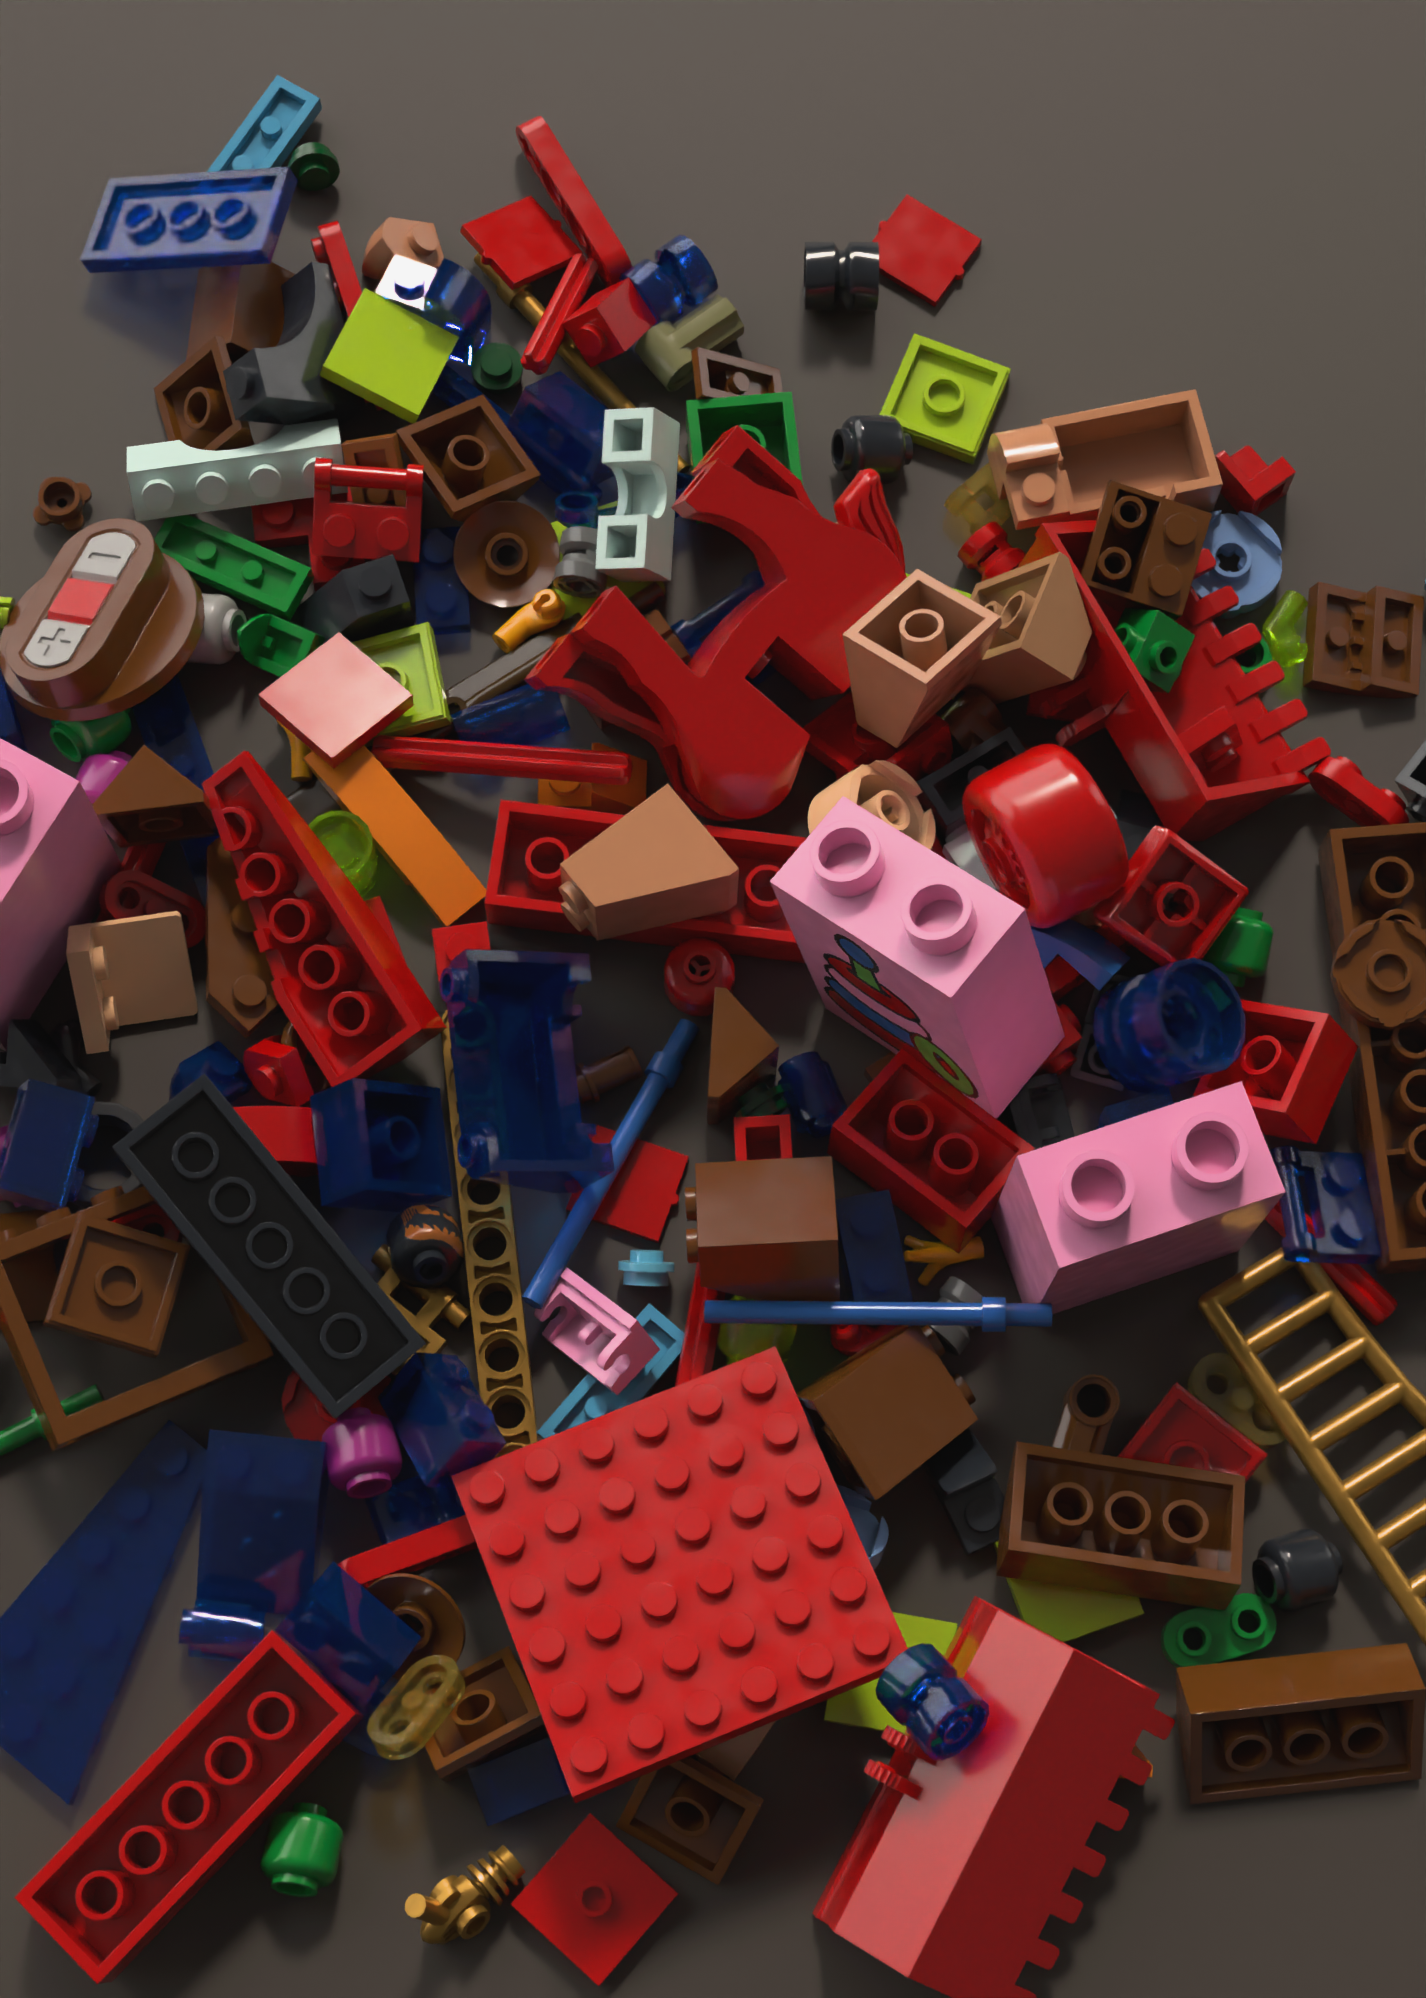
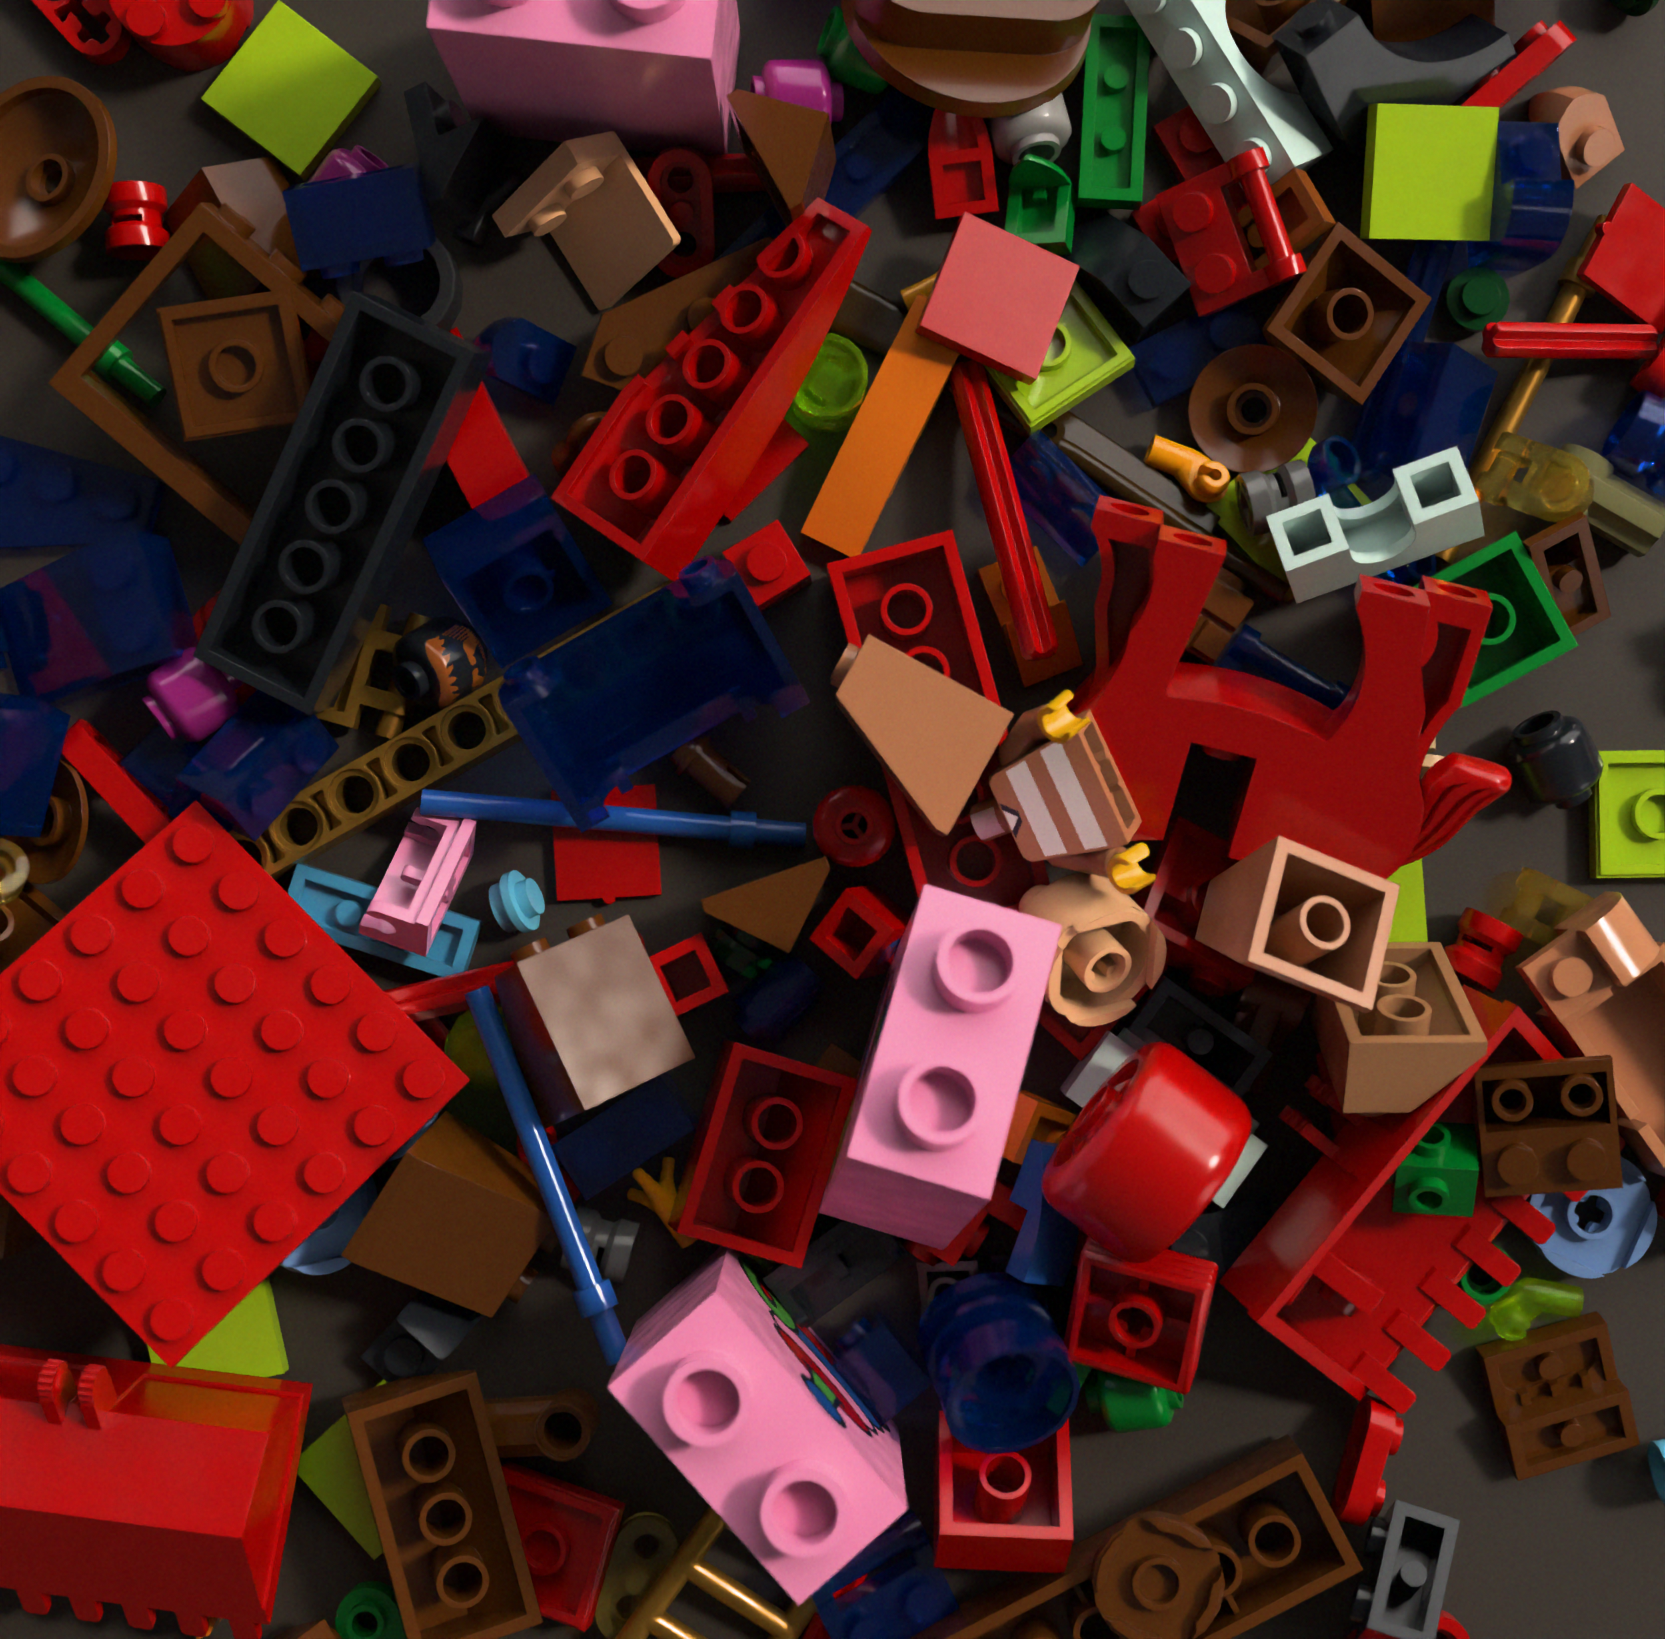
camera: 75 degrees right, 15 degrees up
red plate [243,1035,315,1107] -> none
red brick [562,277,657,368] -> none
clear blue wheel [875,1643,990,1760] -> none
none -> red brick [809,884,911,980]
none -> red plate [927,109,999,219]
none -> torso [970,690,1156,895]
none -> clear yellow plate [1473,432,1595,523]

